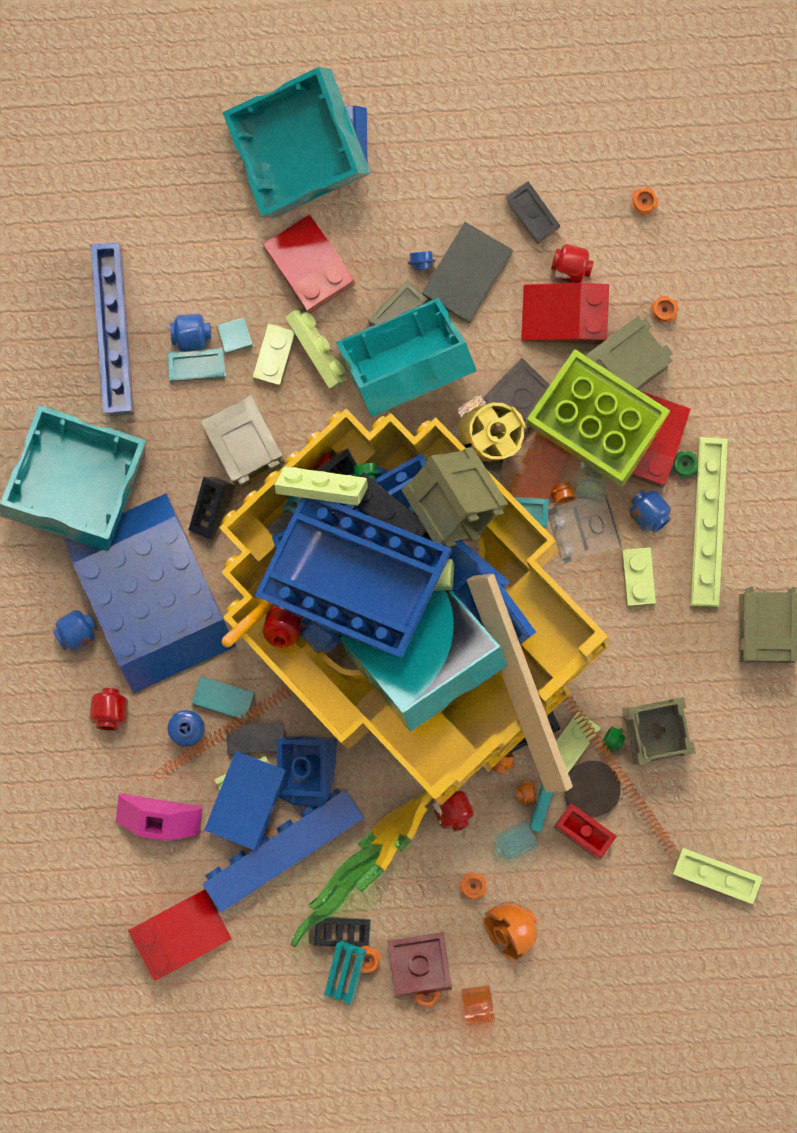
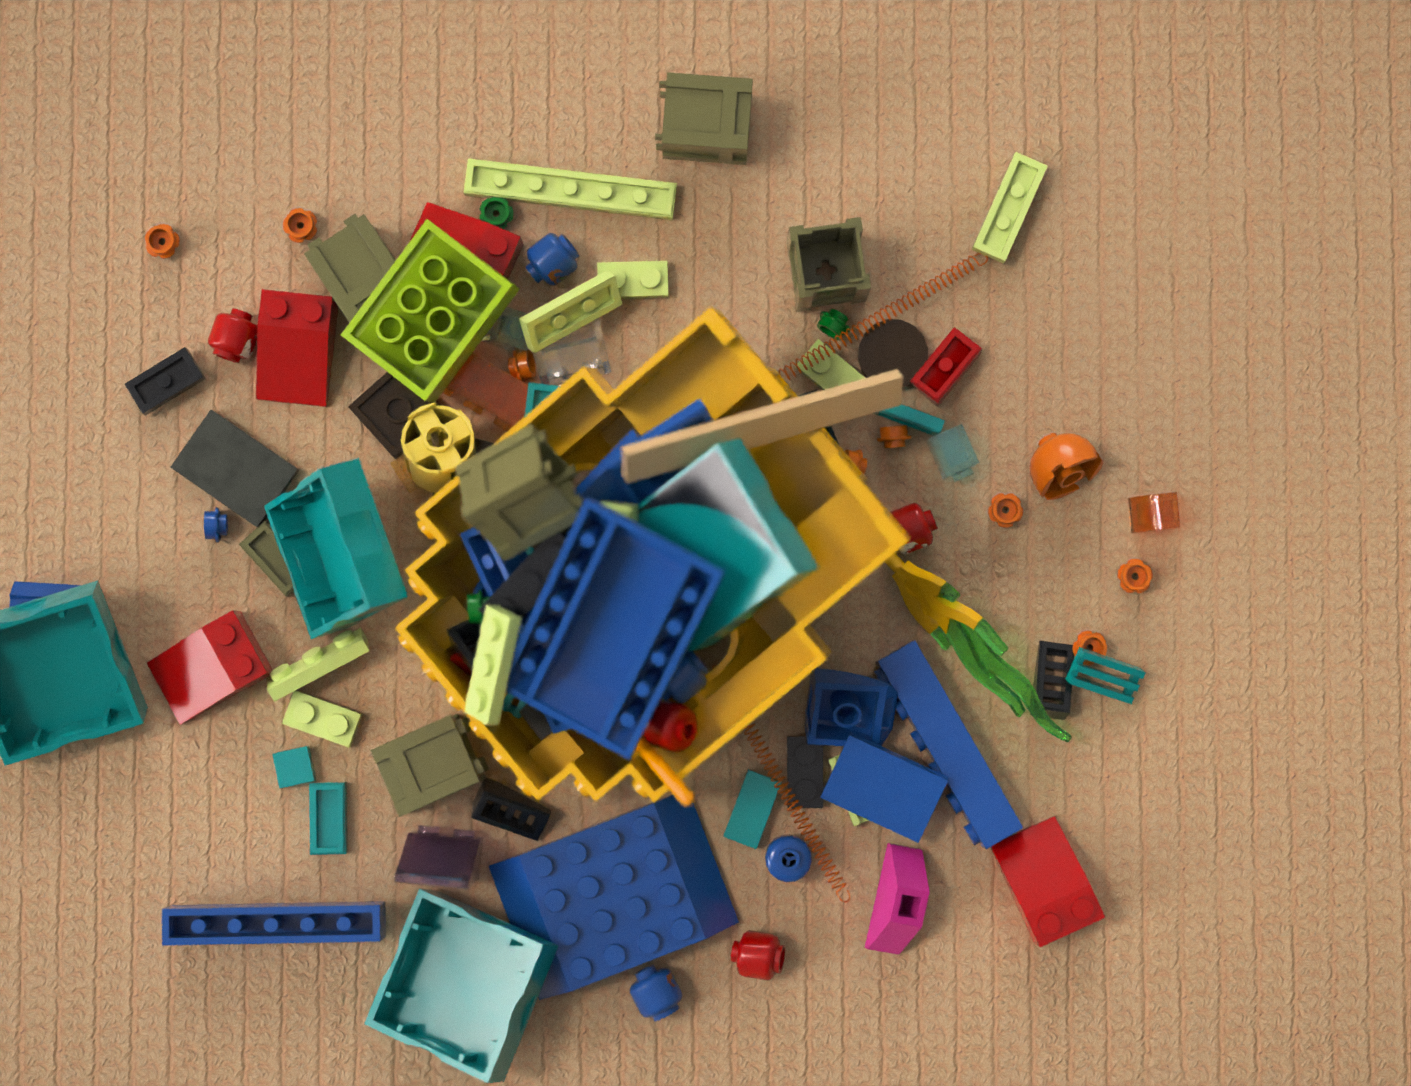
camera: 85 degrees left, 0 degrees up
blue head [170,314,211,351] -> none
tile [388,932,452,998] -> none
none -> clear purple slope [394,825,483,889]
none -> yellowish green plate [519,270,623,353]

